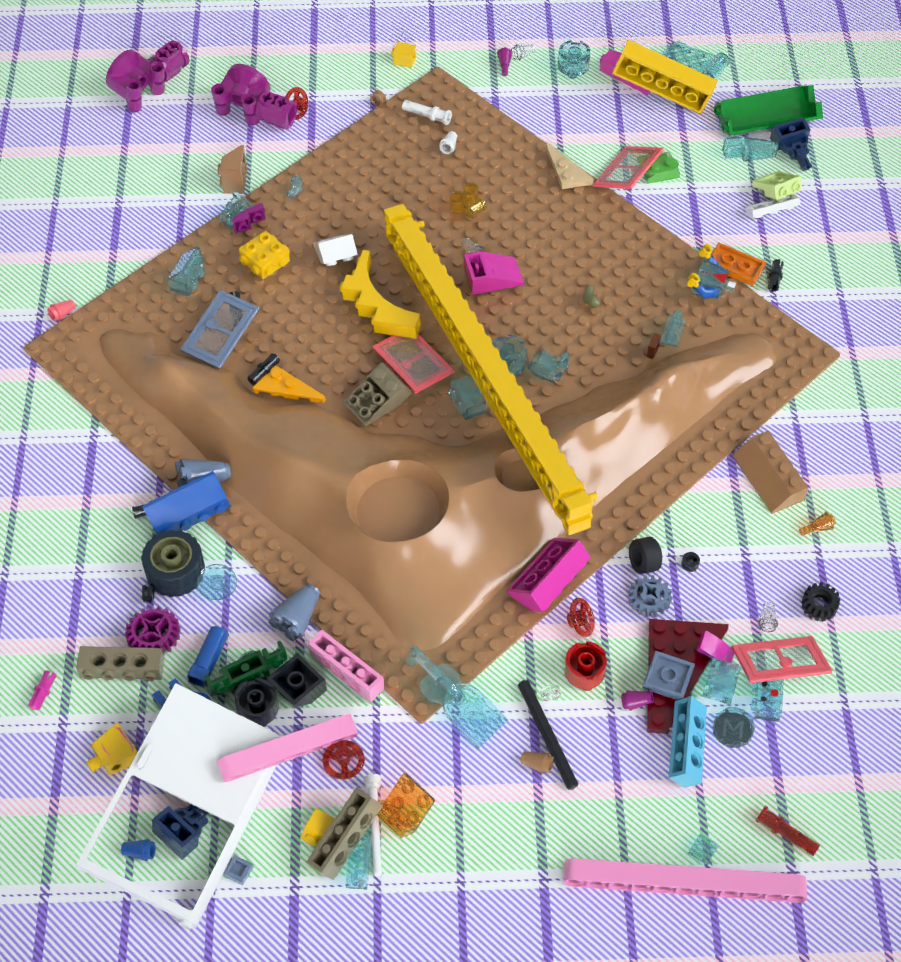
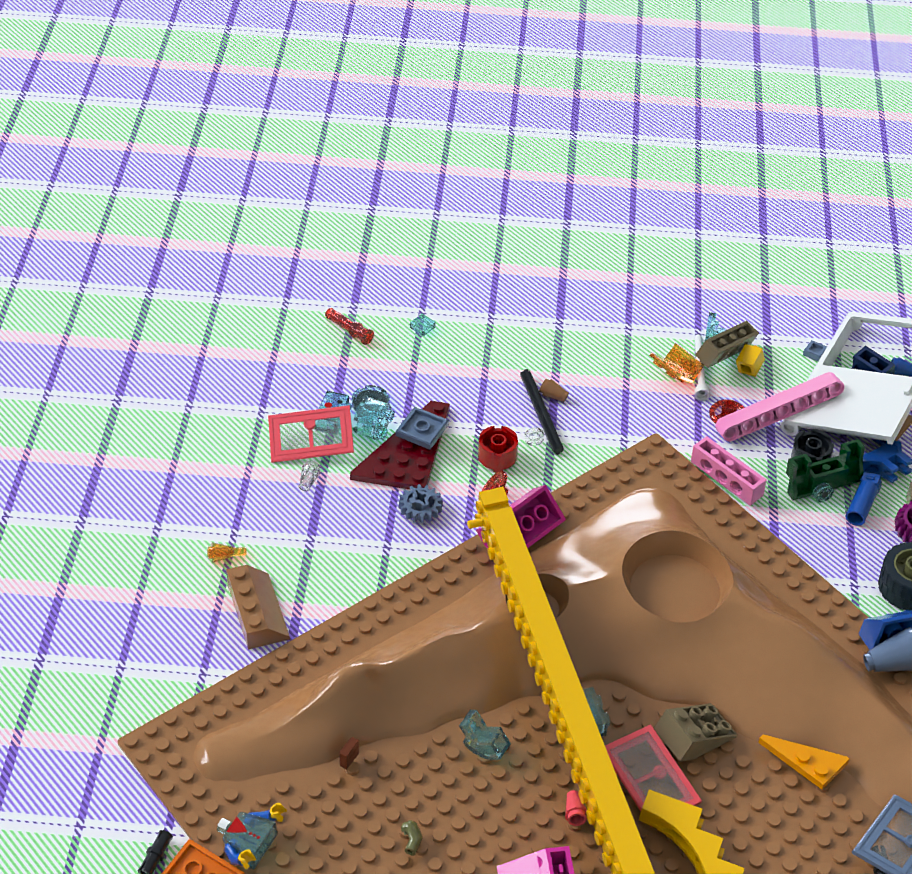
camera: 175 degrees left, 10 degrees down
clear light blue dish [197,564,237,600] -> none
black pin [247,353,280,386] -> none
black slope [266,653,327,707] -> none
sand blue cone [268,584,320,641] -> none
clear light blue plate [406,646,508,750] -> none
clear light blue brick [492,335,527,378] -> none
bright pink beam [564,858,807,903] -> none
magenta cone [621,690,654,711] -> none
black tyre [629,536,663,574] -> none
clear light blue hinge [660,310,687,347] -> none
medium azure brick [669,696,707,788] -> none
black bush [681,552,700,572] -> none
dark pink slope [696,631,734,671] -> none
black tyre [801,582,840,622] -> none

